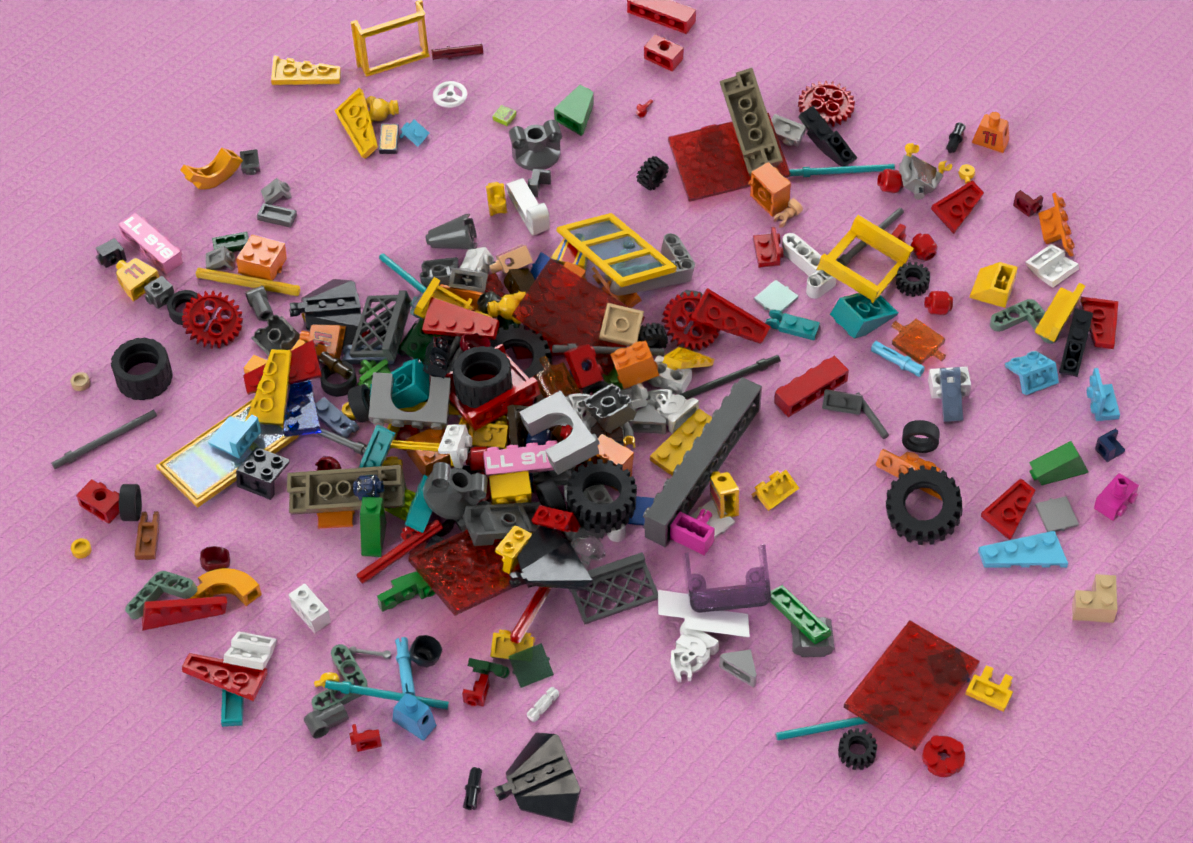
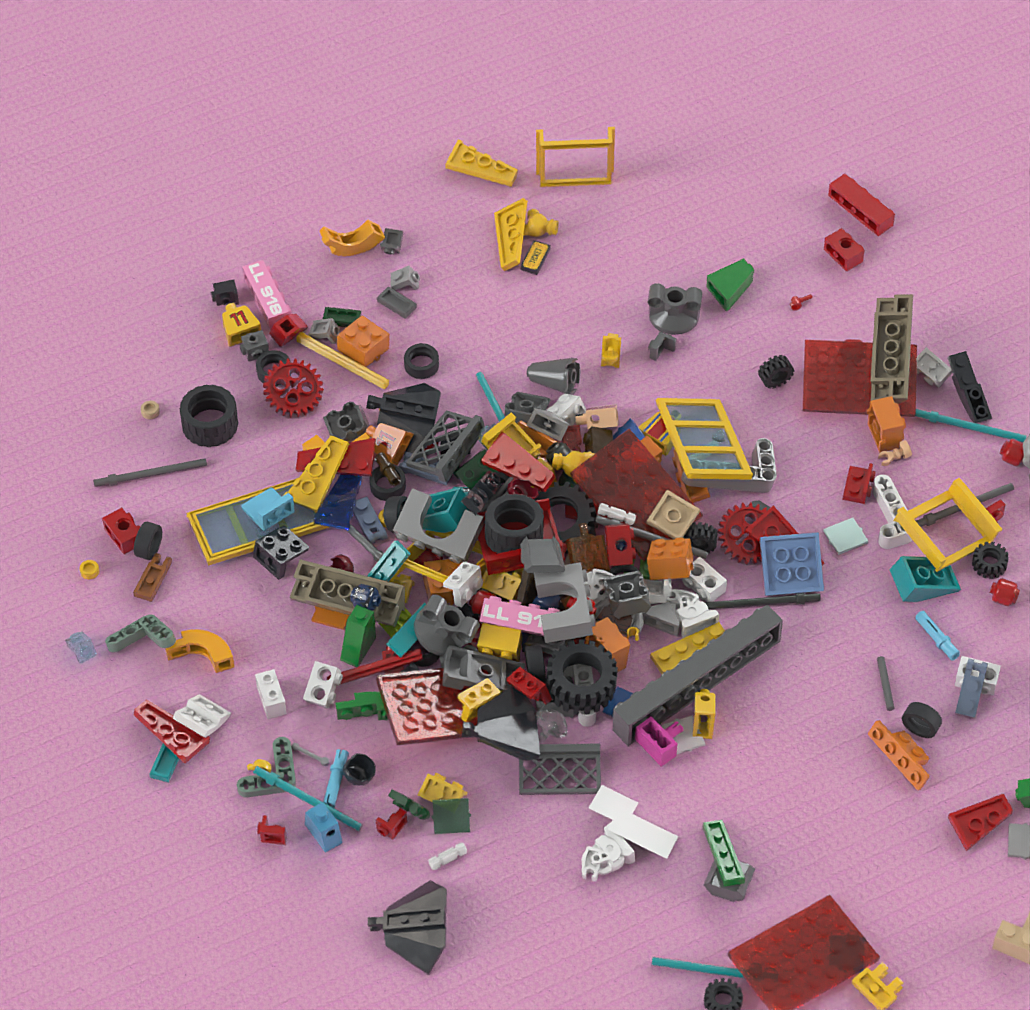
camera: 20 degrees right, 0 degrees up
red wing [142,596,227,631] -> none
dark red hair [200,546,230,572] -> none
dark grey piece [245,285,273,322] -> none
dark grey piece [304,702,349,739] -> none
bright green hips [357,359,391,389] -> none
medium azure bracket [399,119,430,147] -> none
dark red pin [431,44,484,60] -> none
white piece [433,81,467,108] -> none
black axle [463,767,482,810] -> none
lime tile [492,105,516,126] -> none
white beam [505,178,550,236] -> none
red axle [510,587,552,644] -> none
yellow wing [662,347,715,370] -> none
clear purple windscreen [682,545,771,613] -> none
light grey slope [719,649,757,688] -> none
yellow bracket [751,469,799,511] -> none
teal hinge [765,309,820,341] -> none
red brick [774,355,849,418] -> none
red gear [798,81,855,127] -> none
dark grey plate [822,389,863,415] -> none
black tyre [886,466,963,545] -> none
clear orange plate [891,319,946,364] -> none
red head [911,233,938,261] -> none
medium azure wing [978,531,1068,568] -> none
none -> clear light blue bracket [65,631,97,663]
none -> red slope [269,313,308,347]
none -> white brick [303,661,342,709]
none -> black tyre [404,343,439,379]
none -> dark grey slope [520,536,565,573]
none -> white axle [598,503,636,525]
none -> medium blue plate [760,532,824,596]

